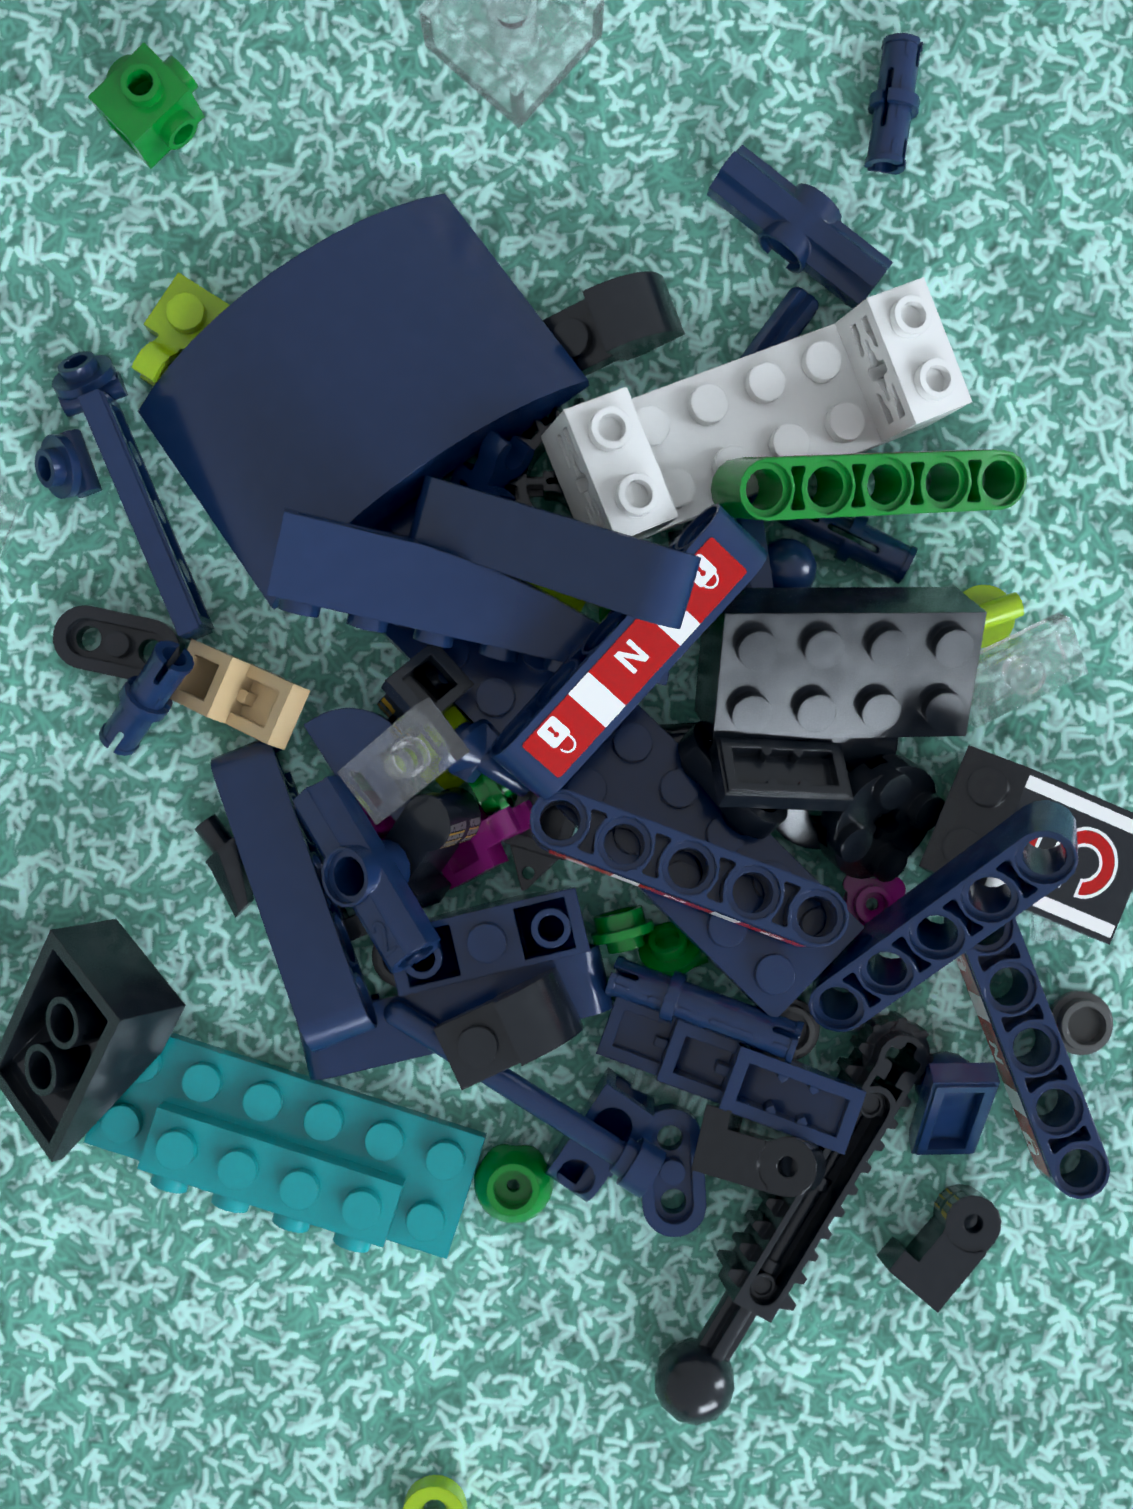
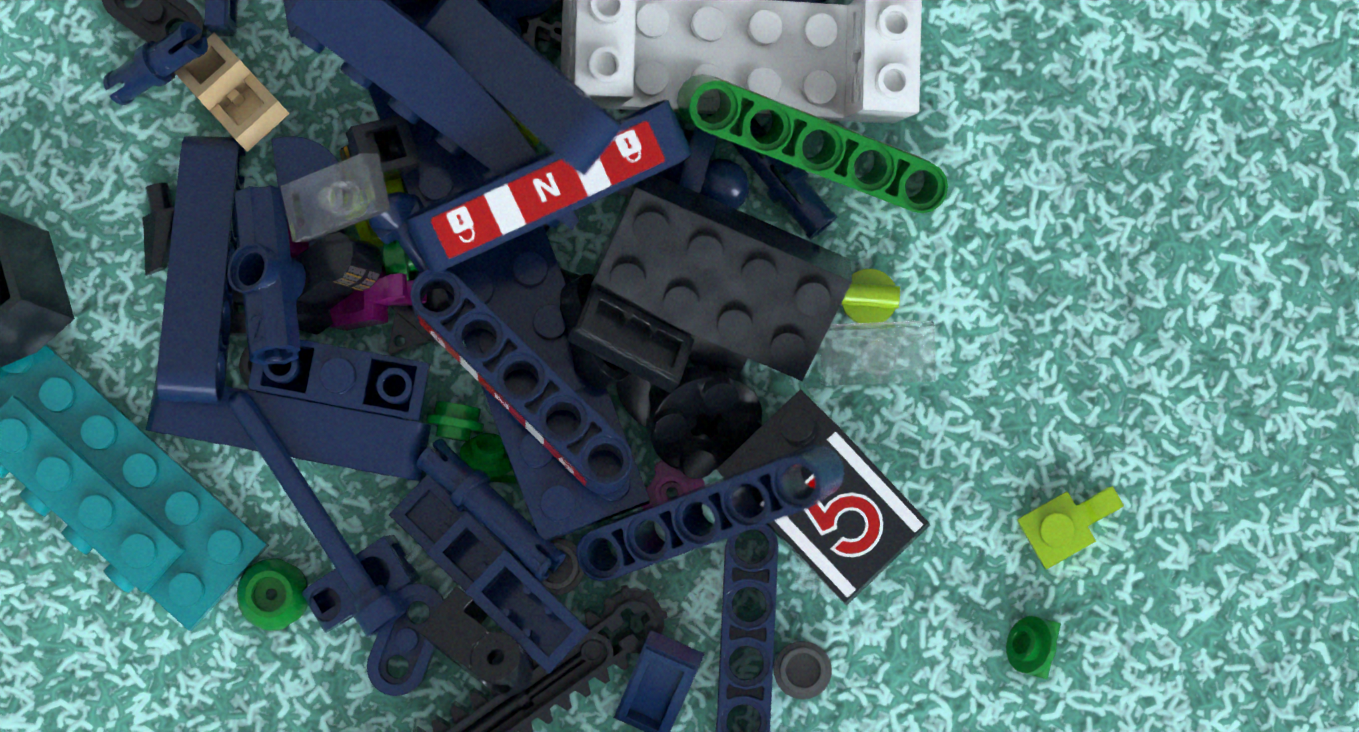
camera: 30 degrees right, 5 degrees down
black brick [434,967,584,1090] -> none

